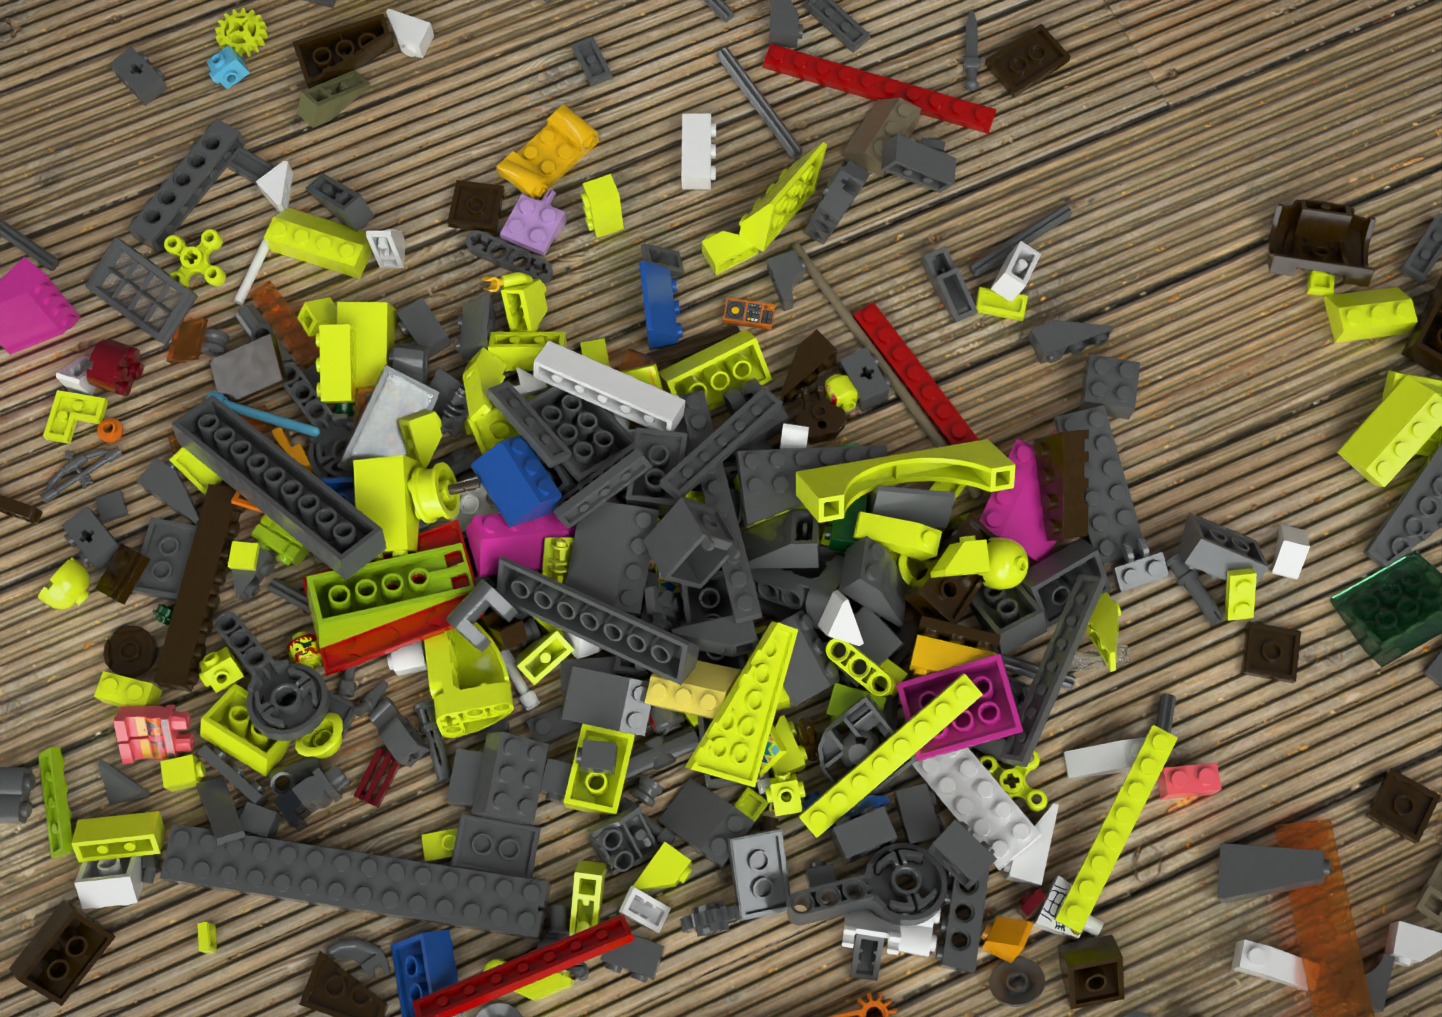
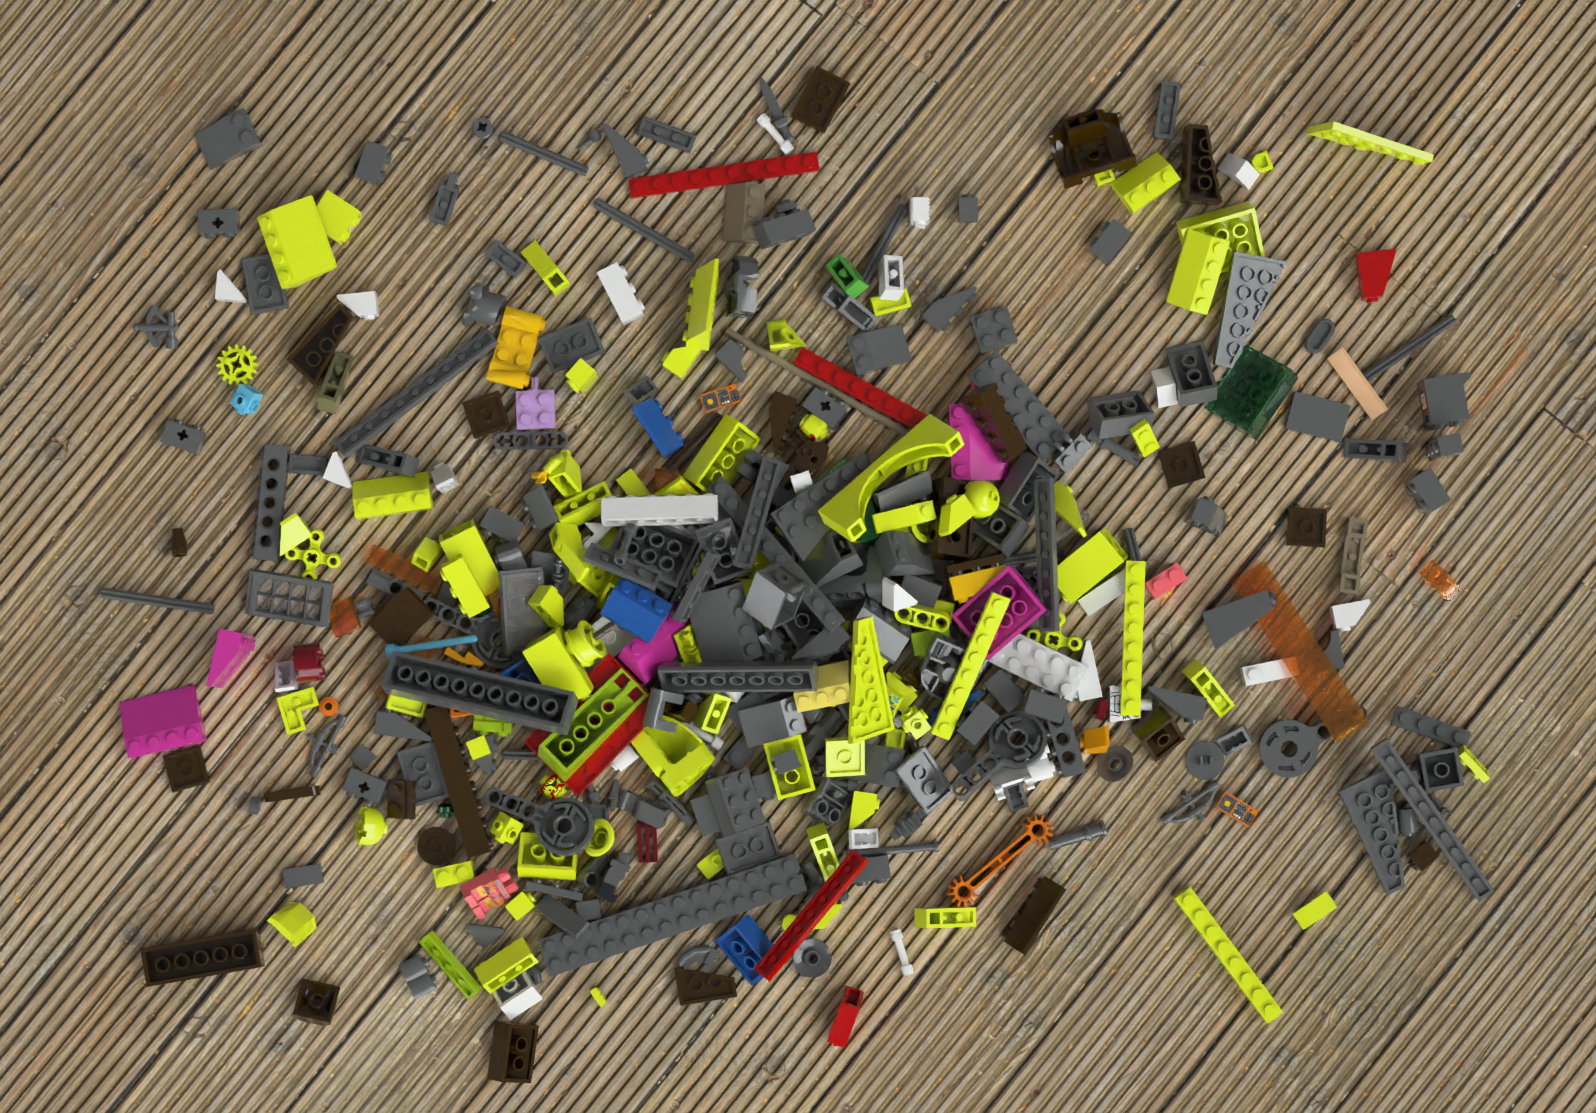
camera: 30 degrees left, 15 degrees up
white bar [234,238,269,305] -> none
none -> dark brown cone [170,528,189,557]
none -> neon yellow slope [280,513,312,556]
none -> dark grey plate [334,328,499,458]
none -> dark grey piece [462,284,507,326]
none -> neon yellow slope [521,240,571,296]
none -> dark grey plate [538,317,606,374]
none -> dark grey bar [614,523,638,565]
none -> white bar [756,113,794,155]
none -> neon yellow slope [767,320,808,352]
none -> bright green brick [825,253,869,299]
none -> neon yellow plate [825,737,865,777]
none -> dark grey slope [846,324,912,377]
none -> dark grey bar [846,840,939,857]
none -> white brick [909,197,930,229]
none -> dark grey brick [958,194,978,223]
none -> neon yellow slope [1057,527,1129,604]
none -> dark grey brick [1089,219,1132,265]
none -> dark grey slope [1146,686,1207,724]
none -> dark grey slope [1166,341,1218,407]
none -> neon yellow slope [1181,659,1235,718]
none -> dark grey wedge [1184,496,1229,537]

